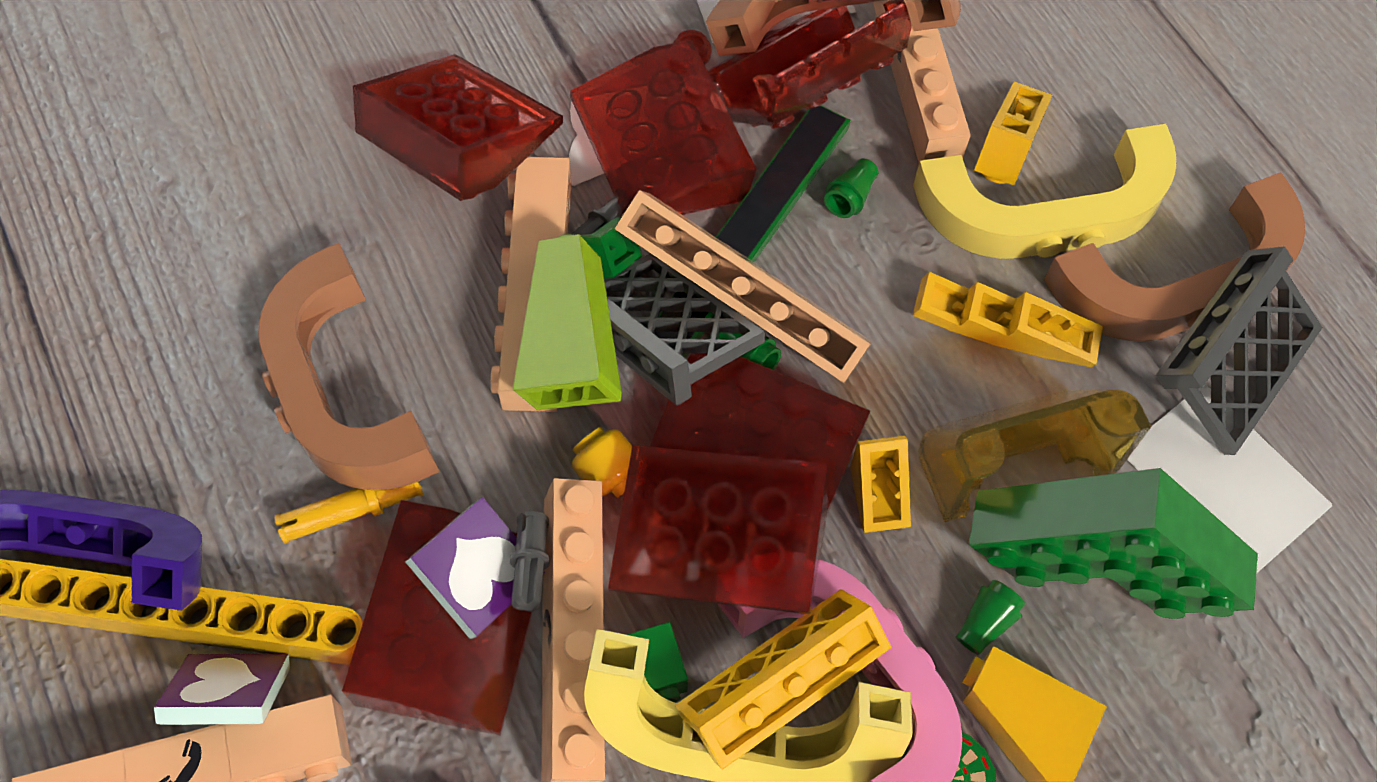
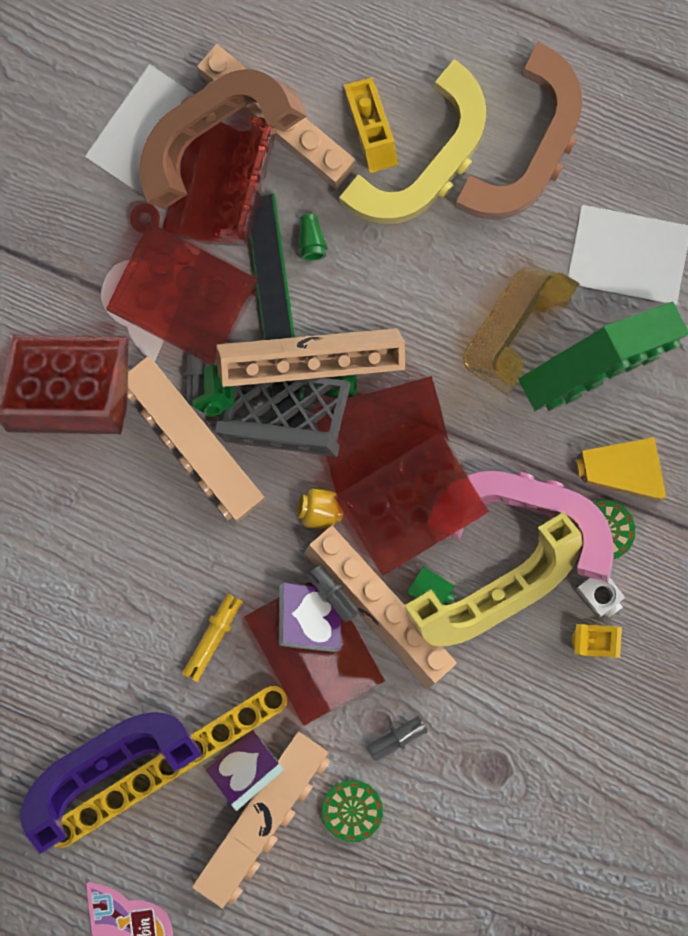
camera: 35 degrees left, 20 degrees up
nougat arch [258,243,440,490] -> none
lime slope [513,234,622,410] -> none
yellow fence [674,589,892,770] -> none
yellow slope [850,436,911,533] -> none
yellow slope [912,272,1103,367] -> none
green cone [955,580,1025,656] -> none
dark grey fence [1155,246,1323,455] -> none

